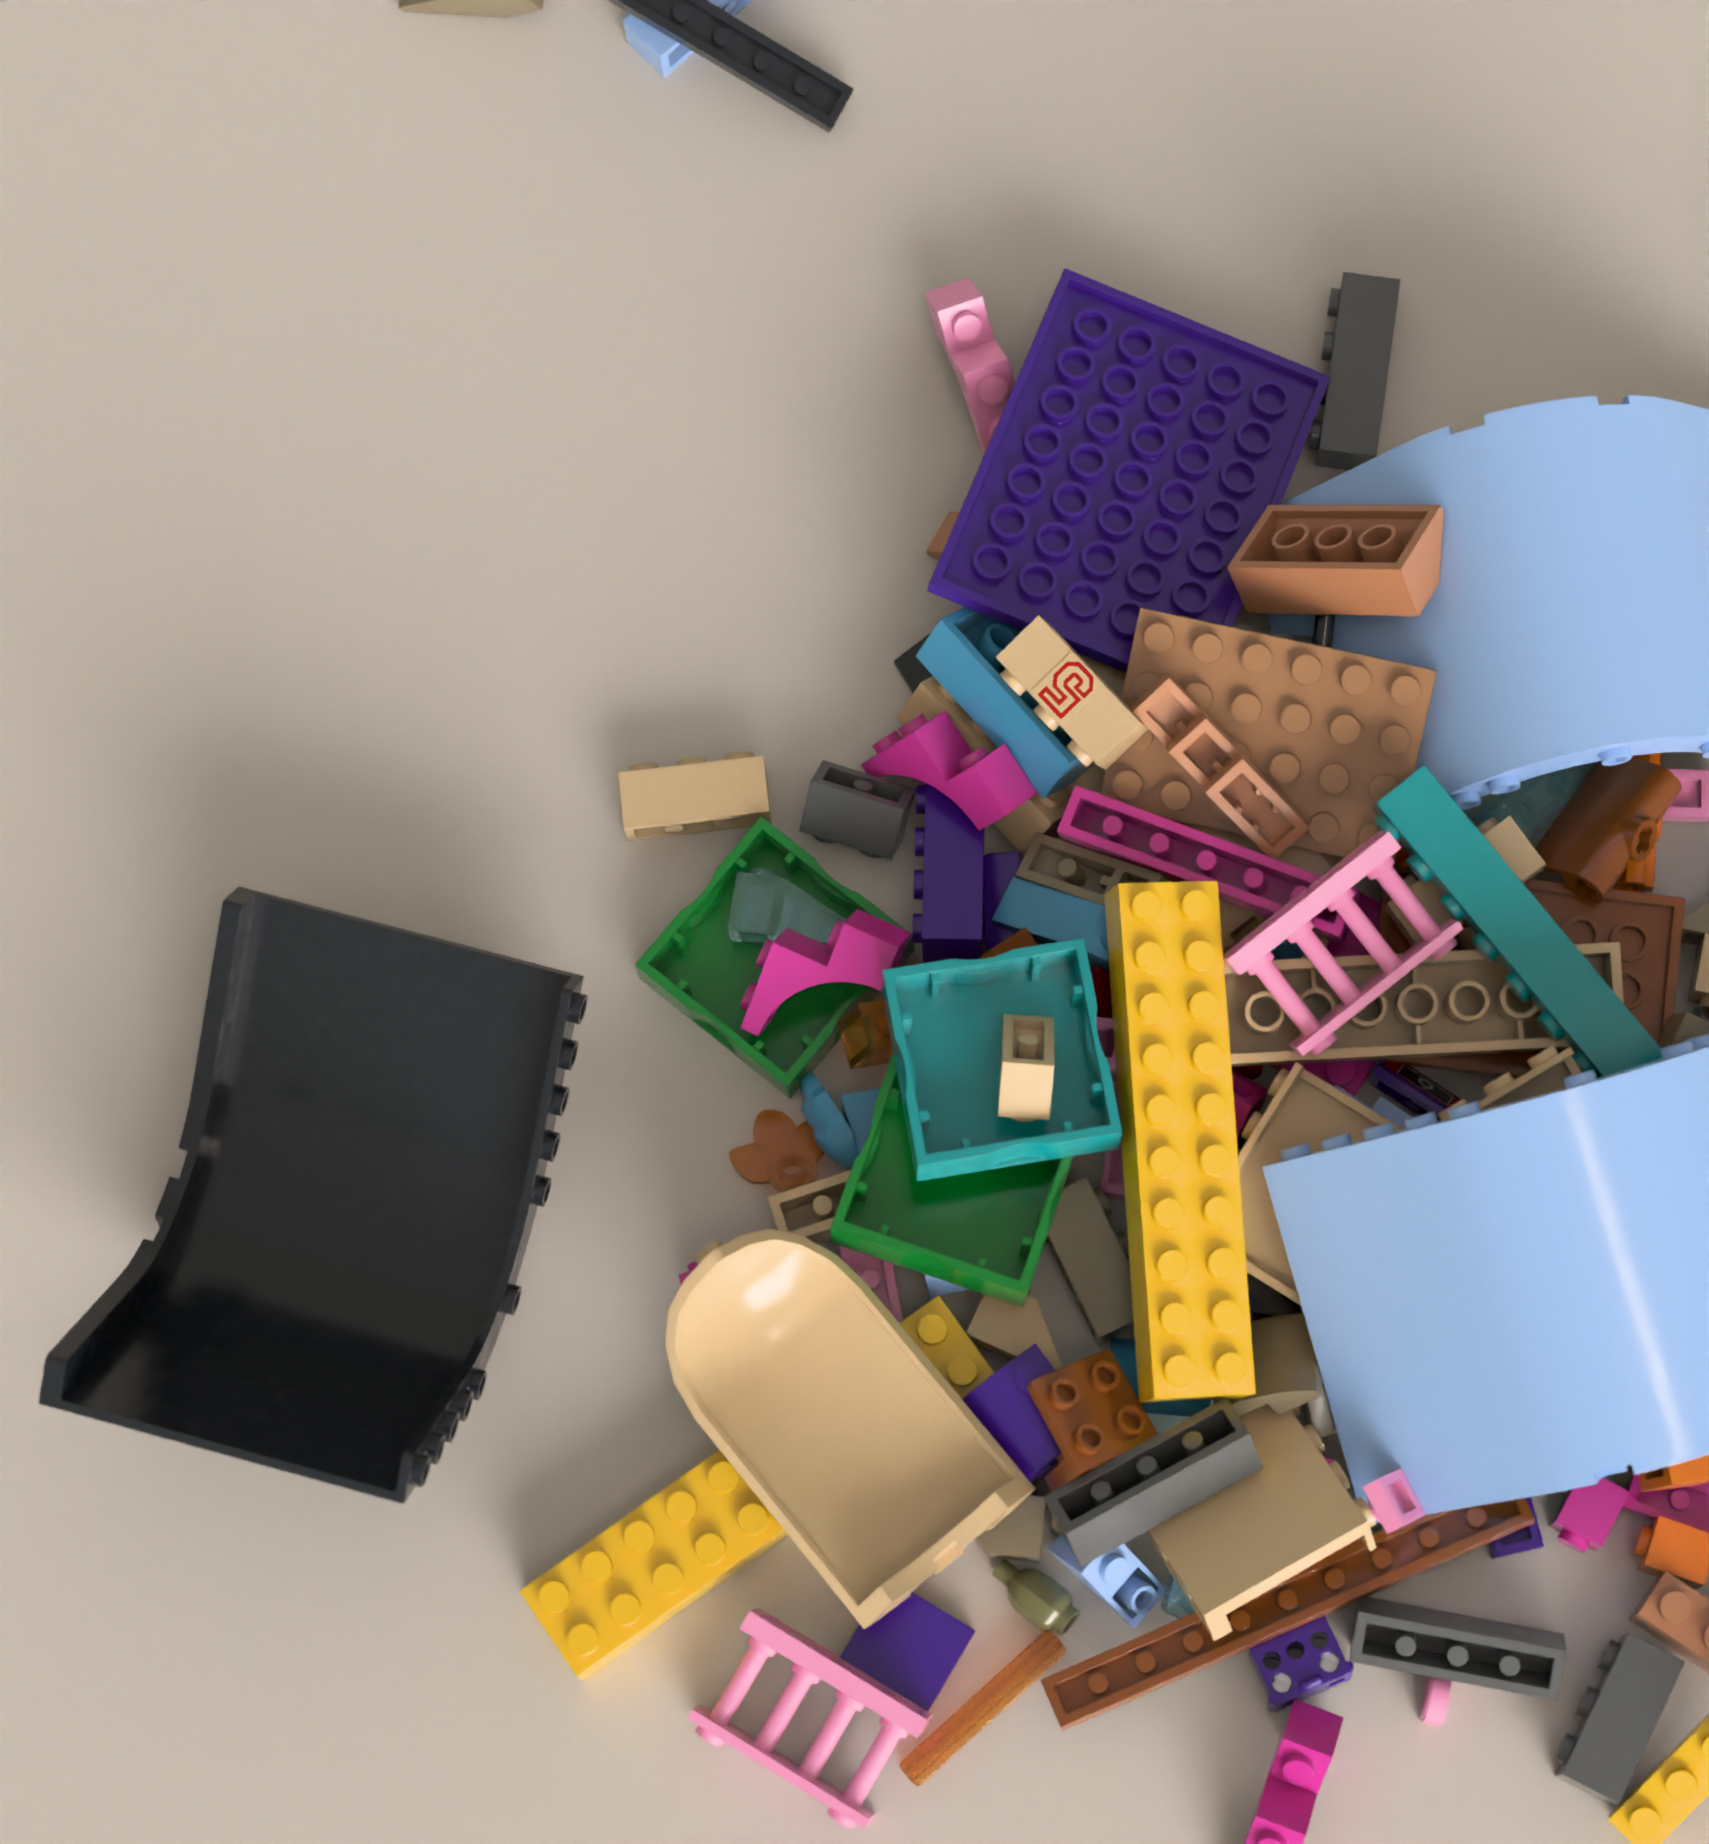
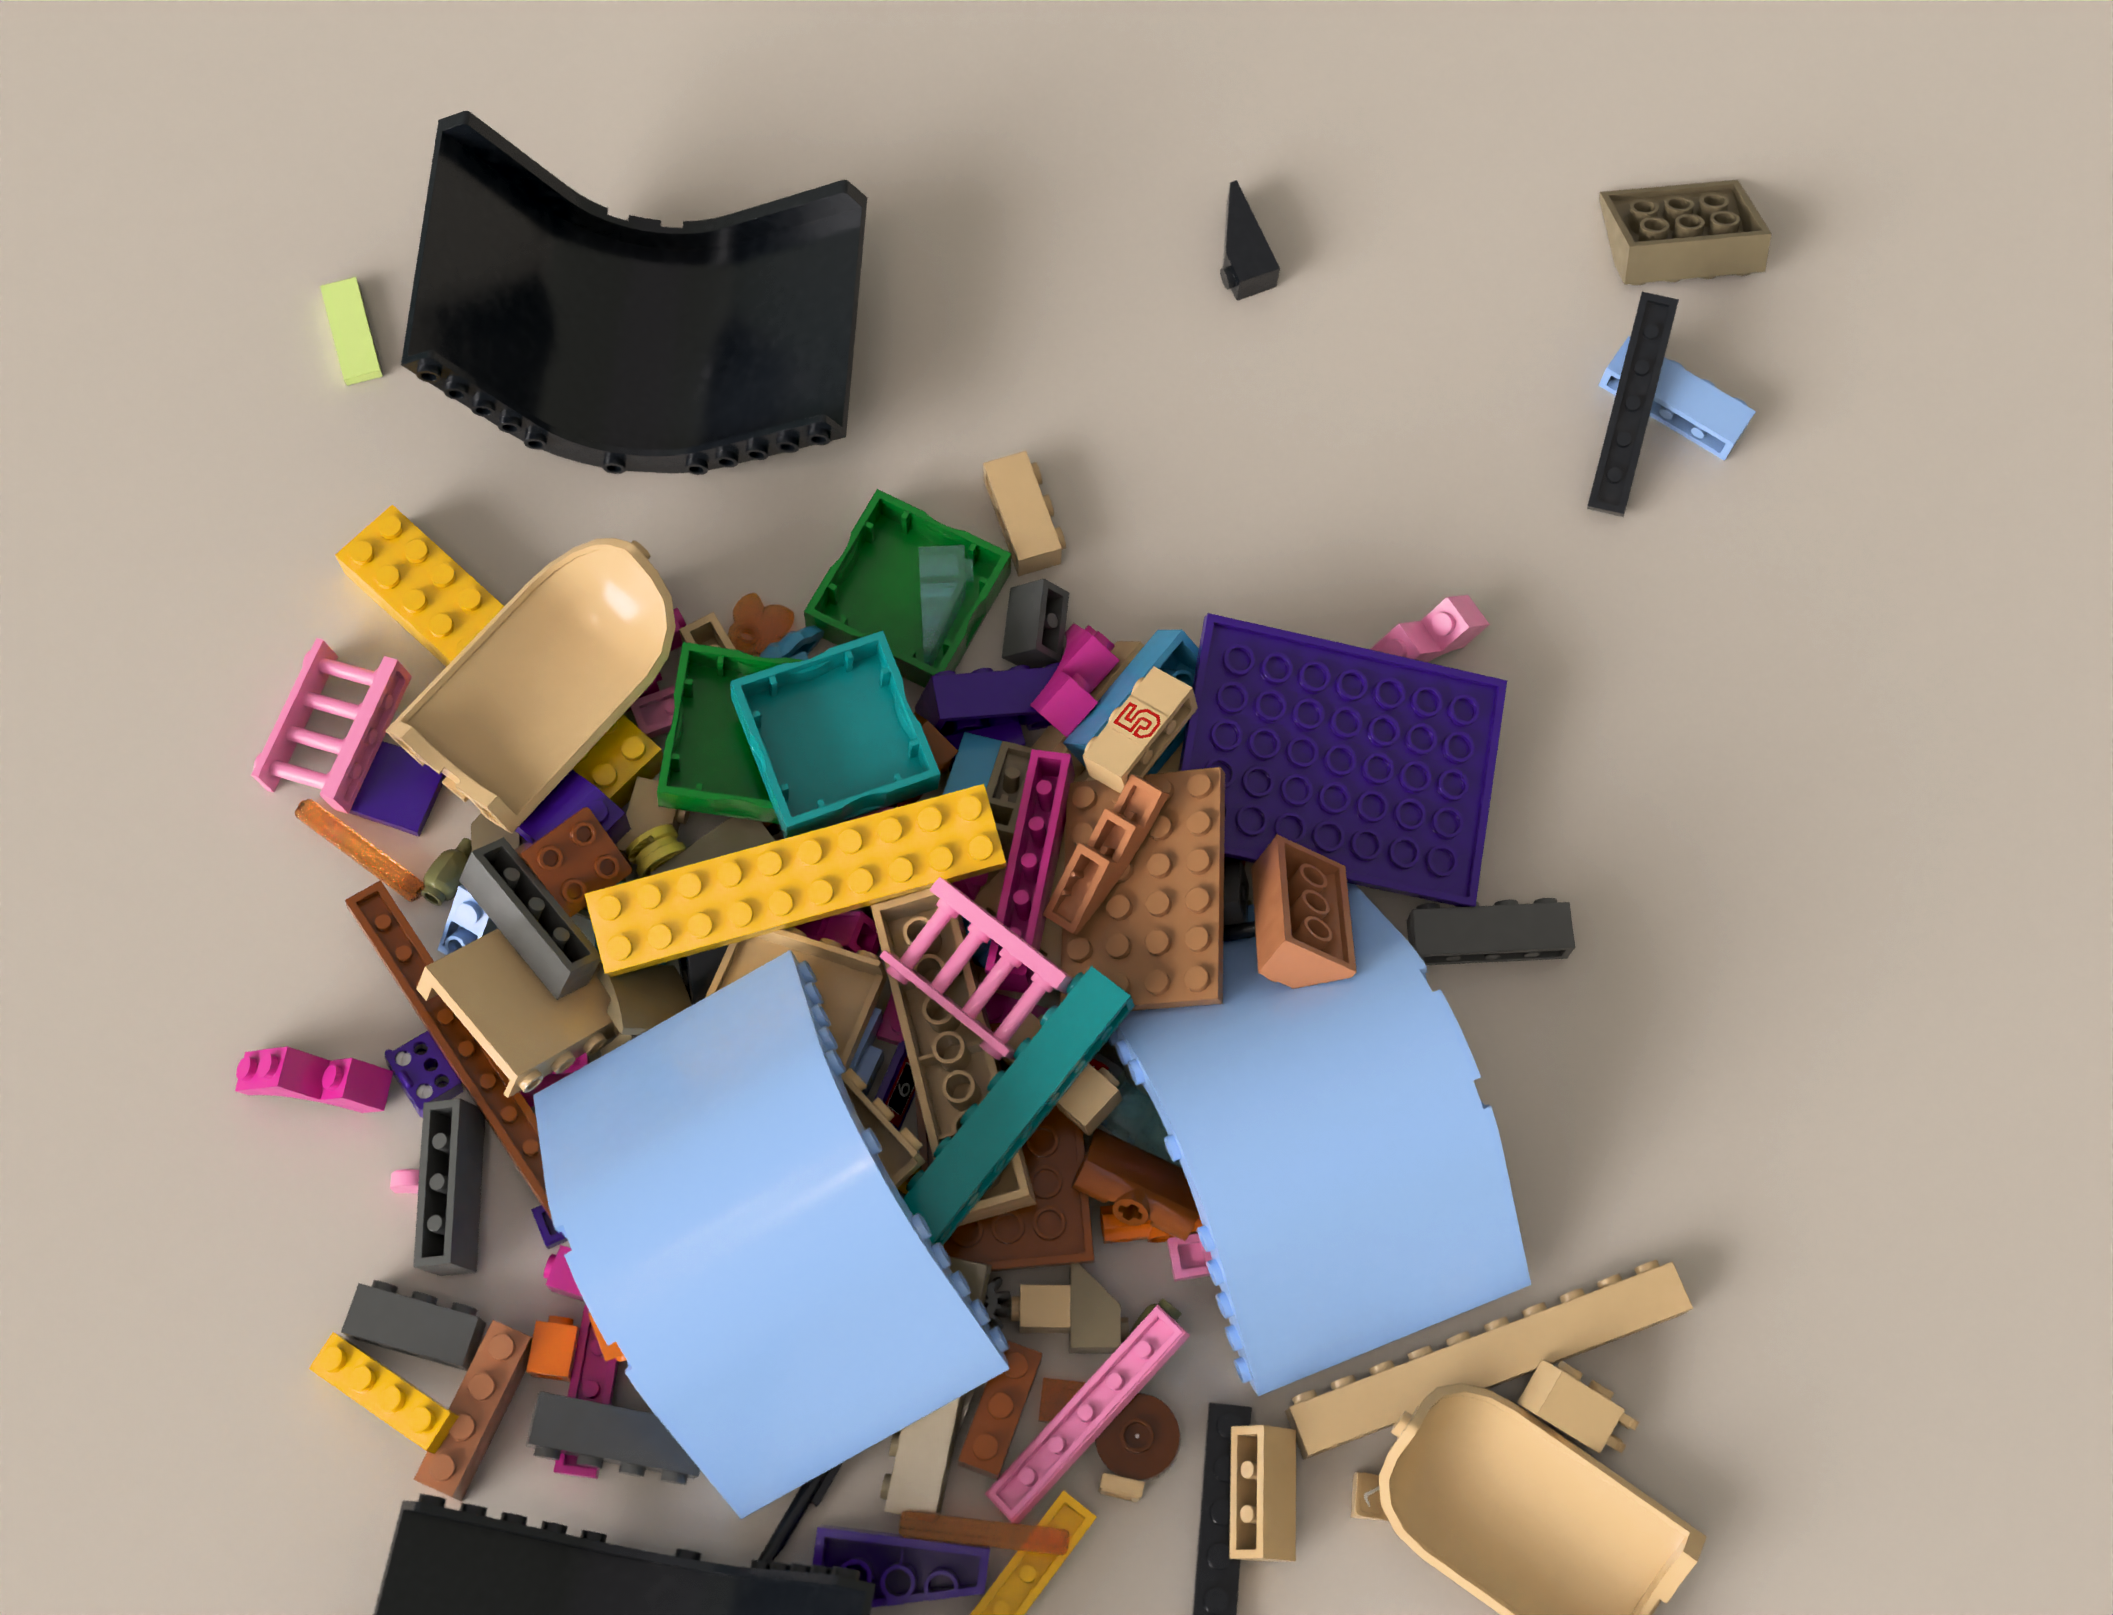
camera: 65 degrees right, 5 degrees down
dark pink arch [740,909,911,1036] -> none
tan slope [998,1014,1054,1122] -> none
bright pink plate [1362,1468,1426,1534] -> none
none -> yellowish green tile [320,277,383,386]
none -> light yellow wheel [625,824,686,878]
none -> black slope [1220,180,1280,301]

